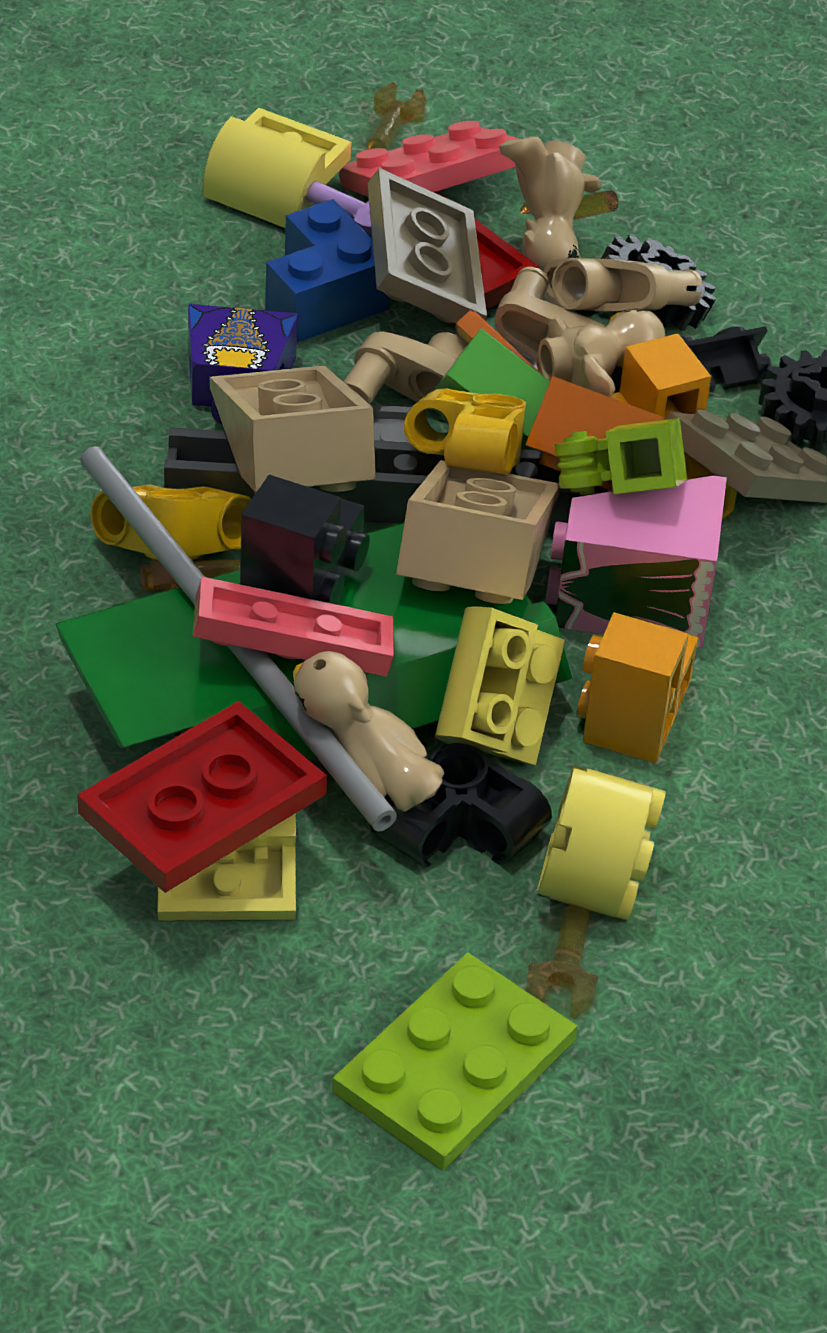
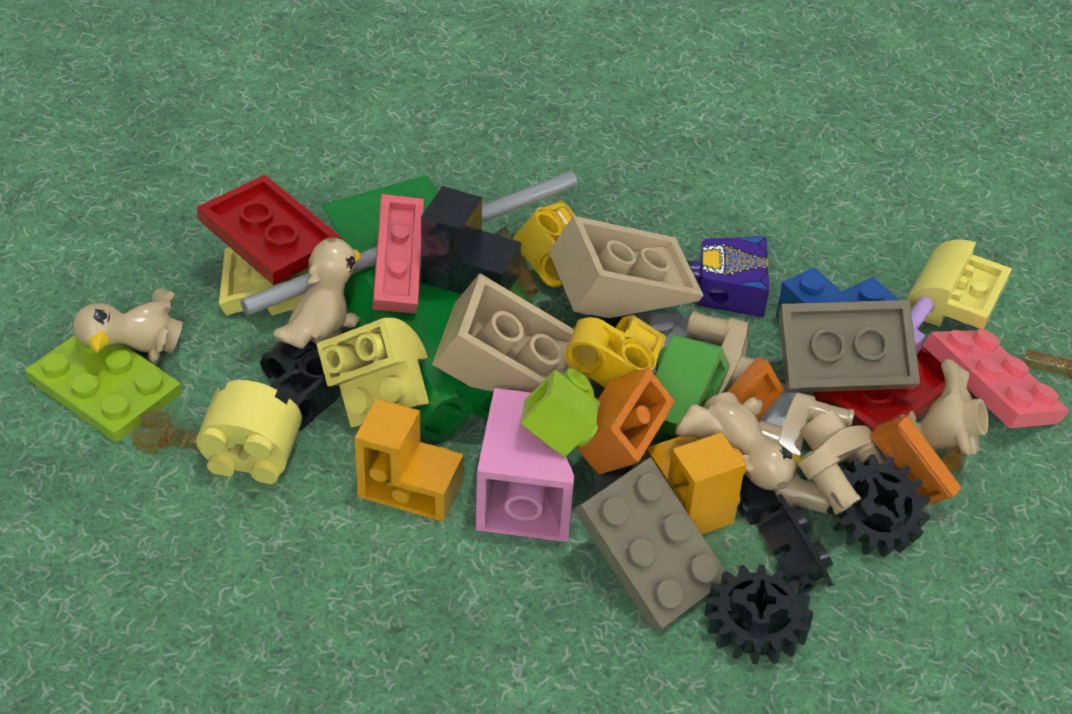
camera: 90 degrees right, 0 degrees up
none -> tan animal [73,288,183,365]
none -> orange tile [870,415,962,506]

